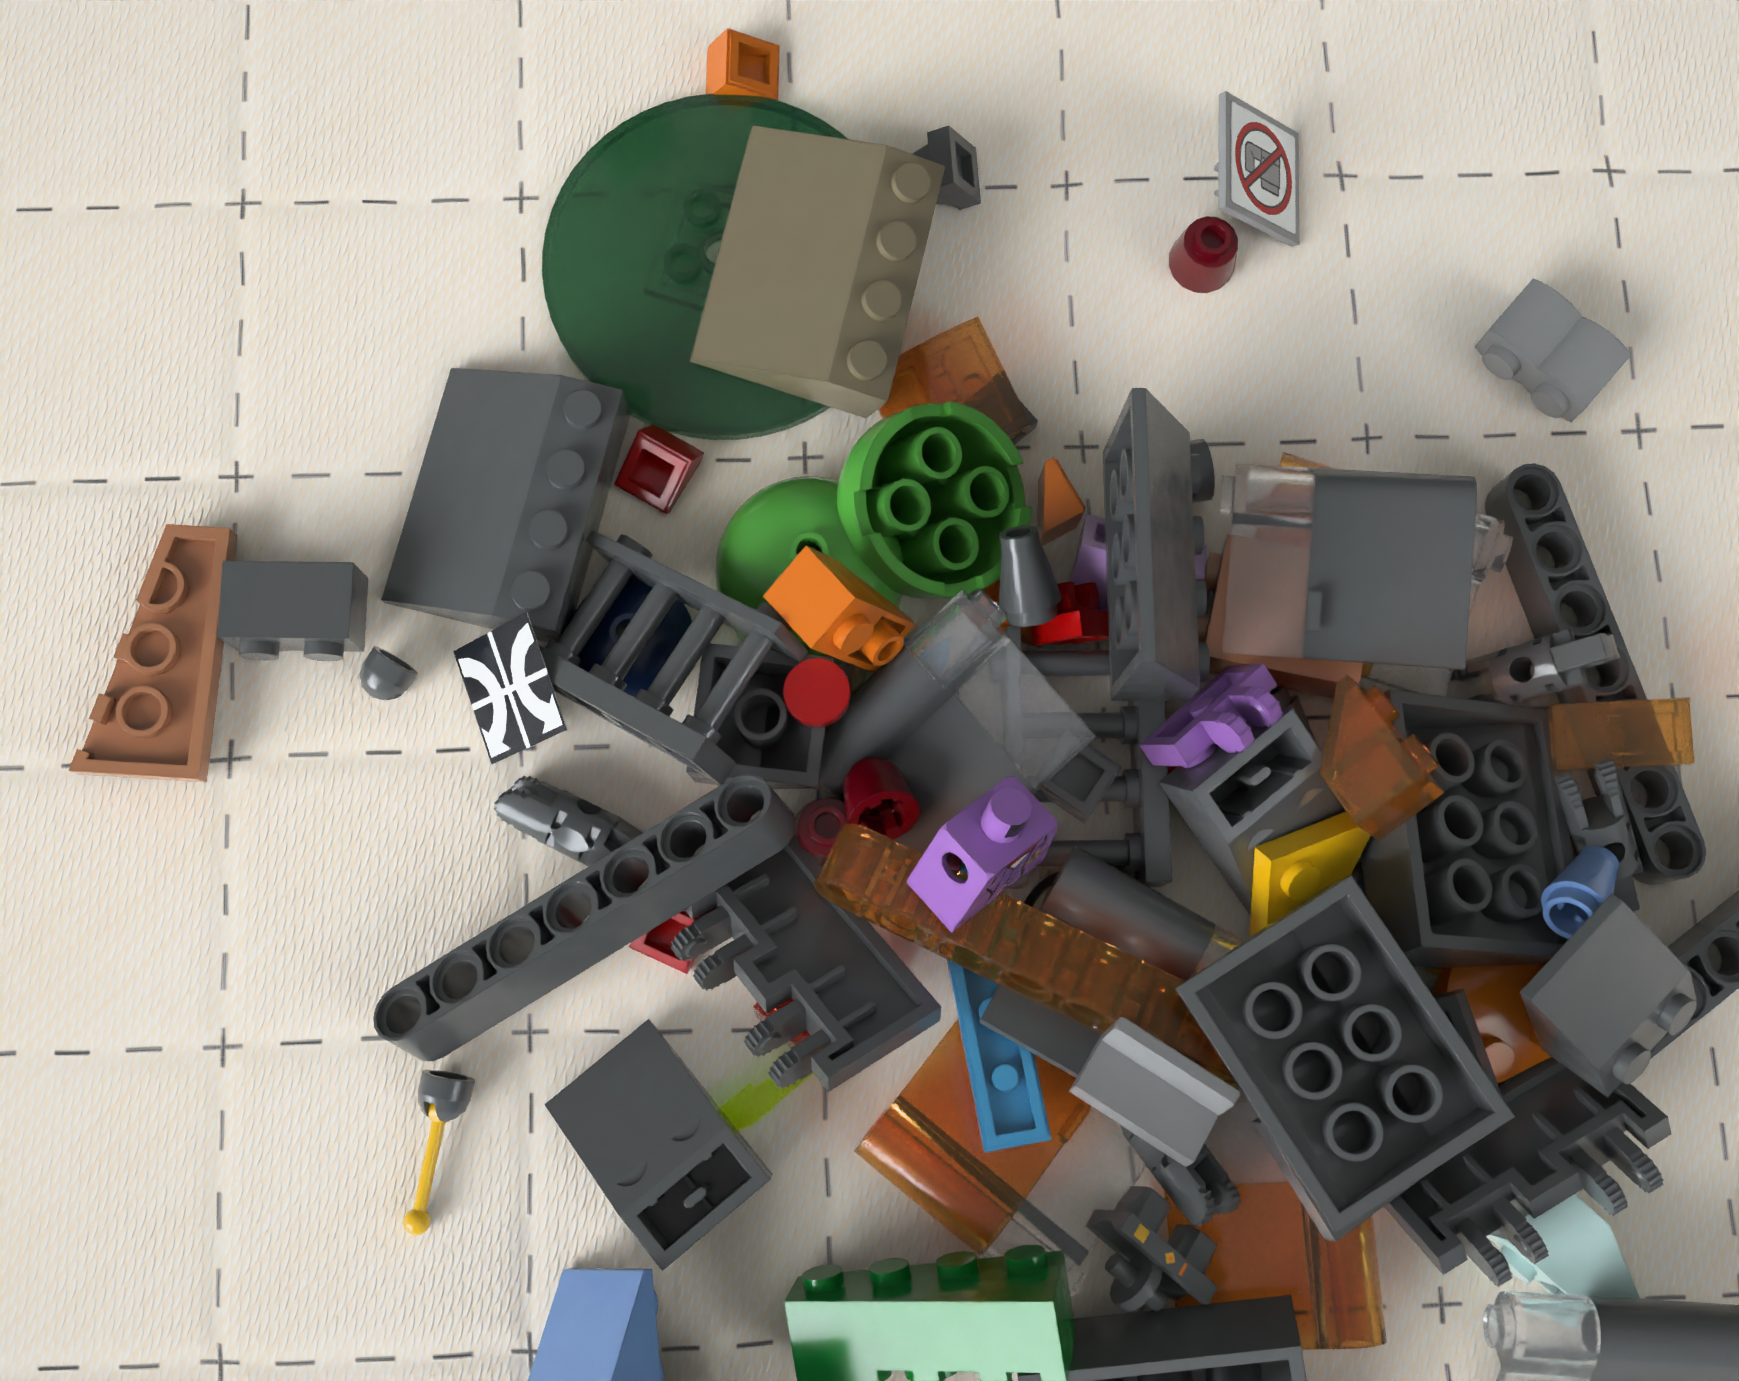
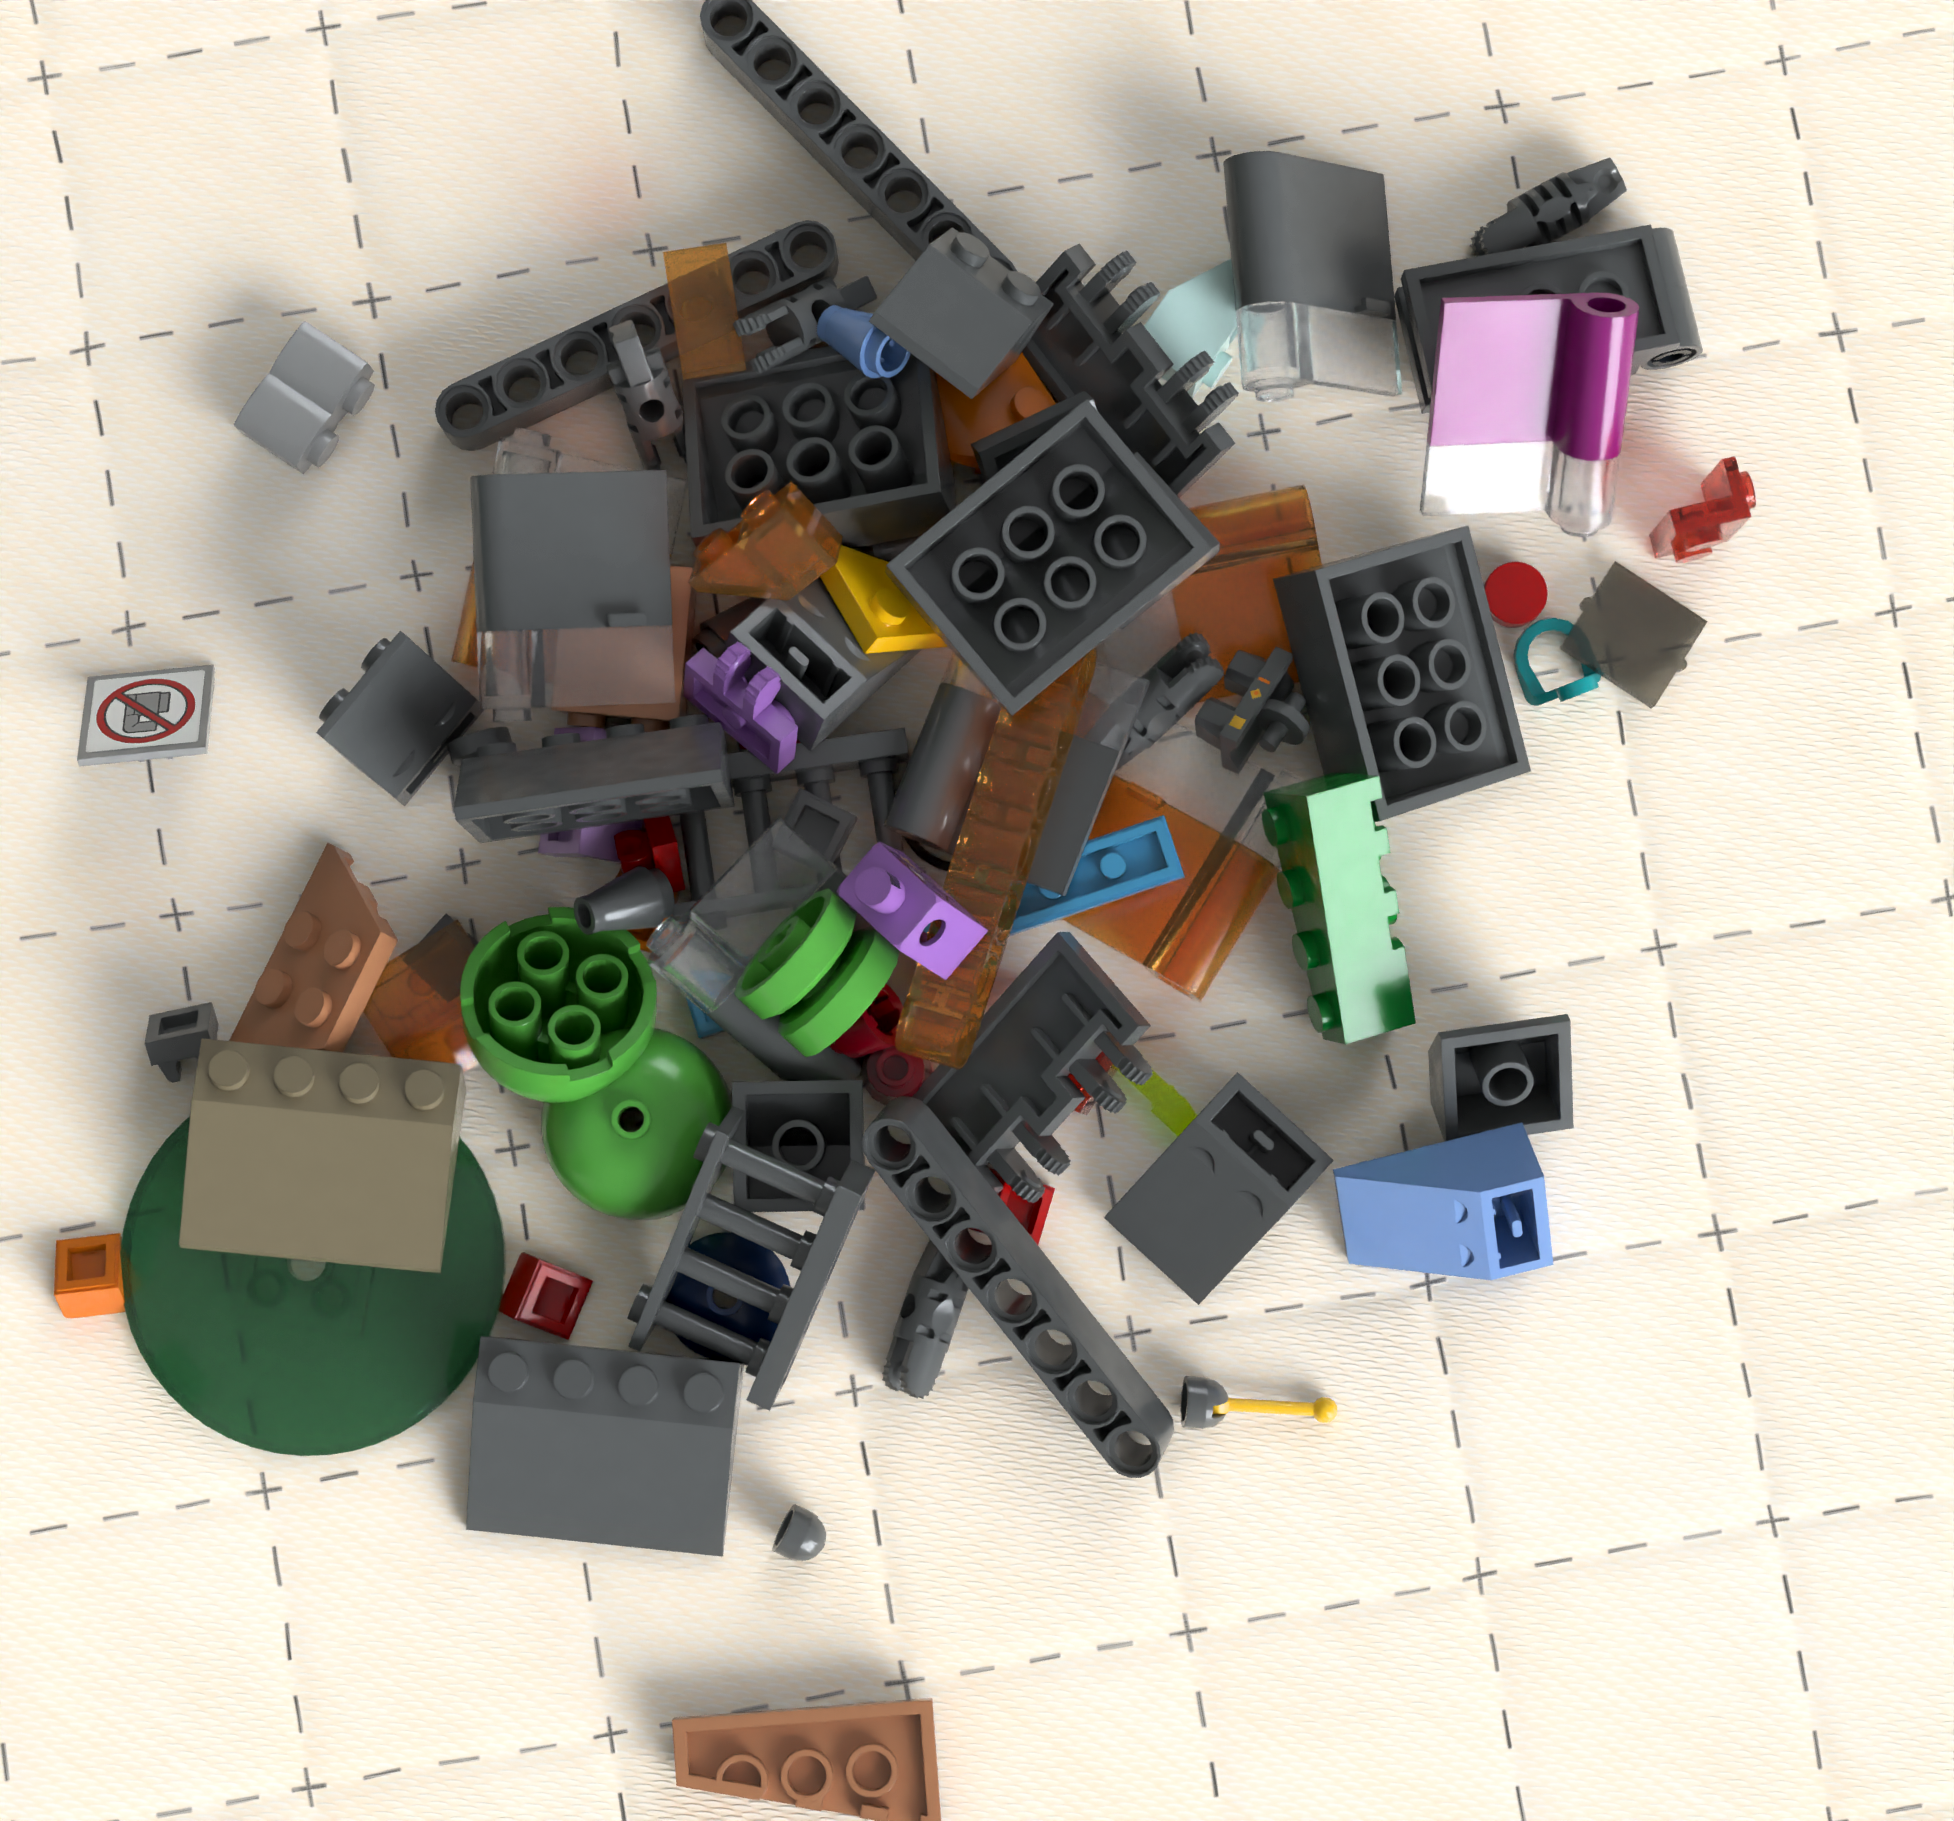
camera: 90 degrees left, 5 degrees up
dark grey brick [217,561,368,661] -> none
sticker [453,612,567,764] -> none
orange slope [763,546,916,672] -> none
red tile [783,658,851,728] -> none
orange slope [1037,457,1086,546] -> none
light grey panel [1069,1017,1240,1167] -> none
dark red hat [1169,216,1238,293] -> none
none -> nougat wing [229,843,398,1052]
none -> dark grey slope [316,631,485,806]
none -> bright green wheel [734,888,900,1057]

